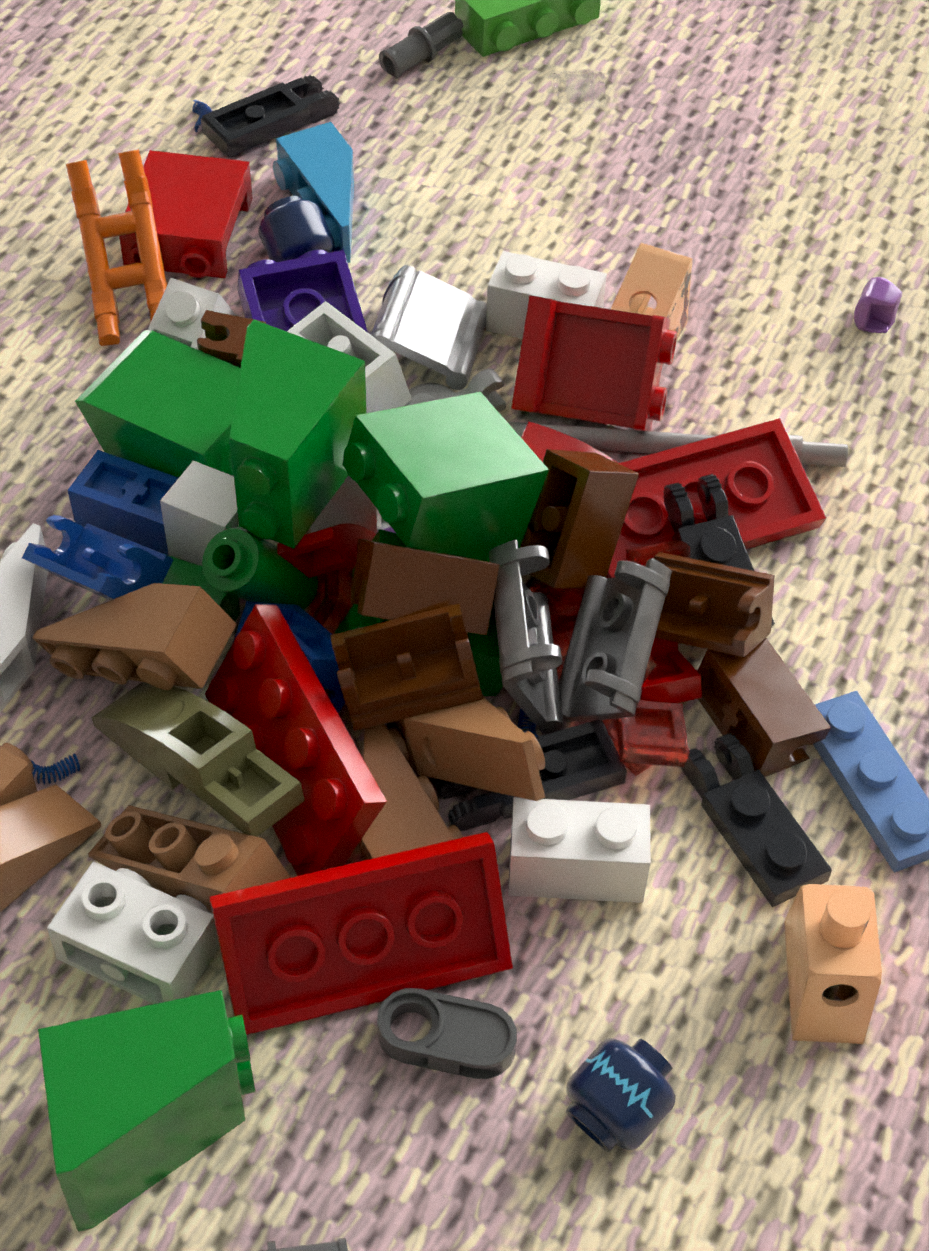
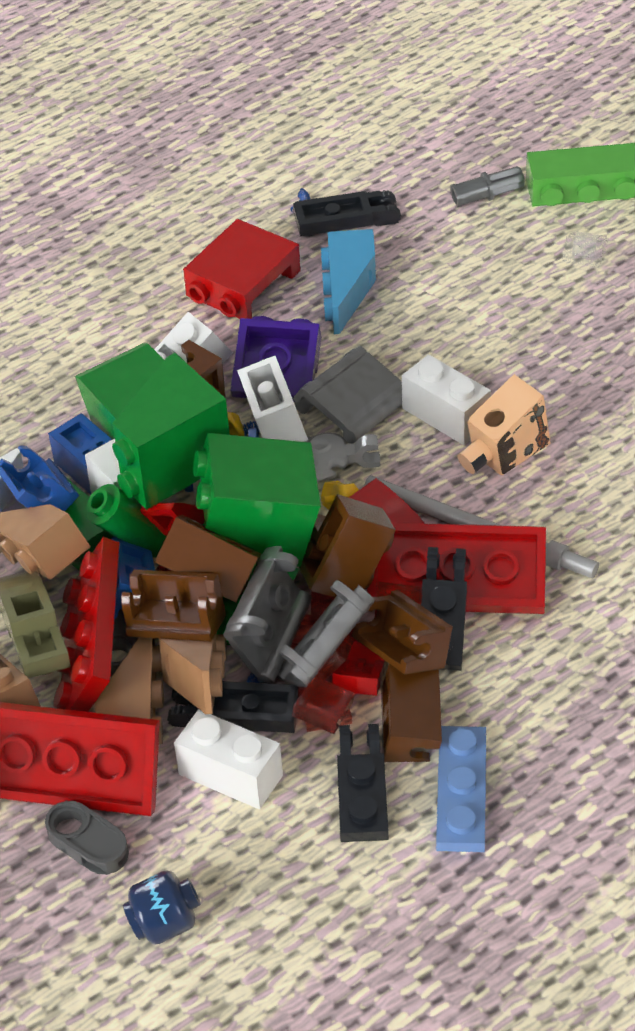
camera: 30 degrees right, 5 degrees down
orange piece [66,149,168,346] -> none
dark blue head [258,196,335,262] -> none
red panel [511,295,677,431] -> none
light nougat torso [784,884,882,1044] -> none

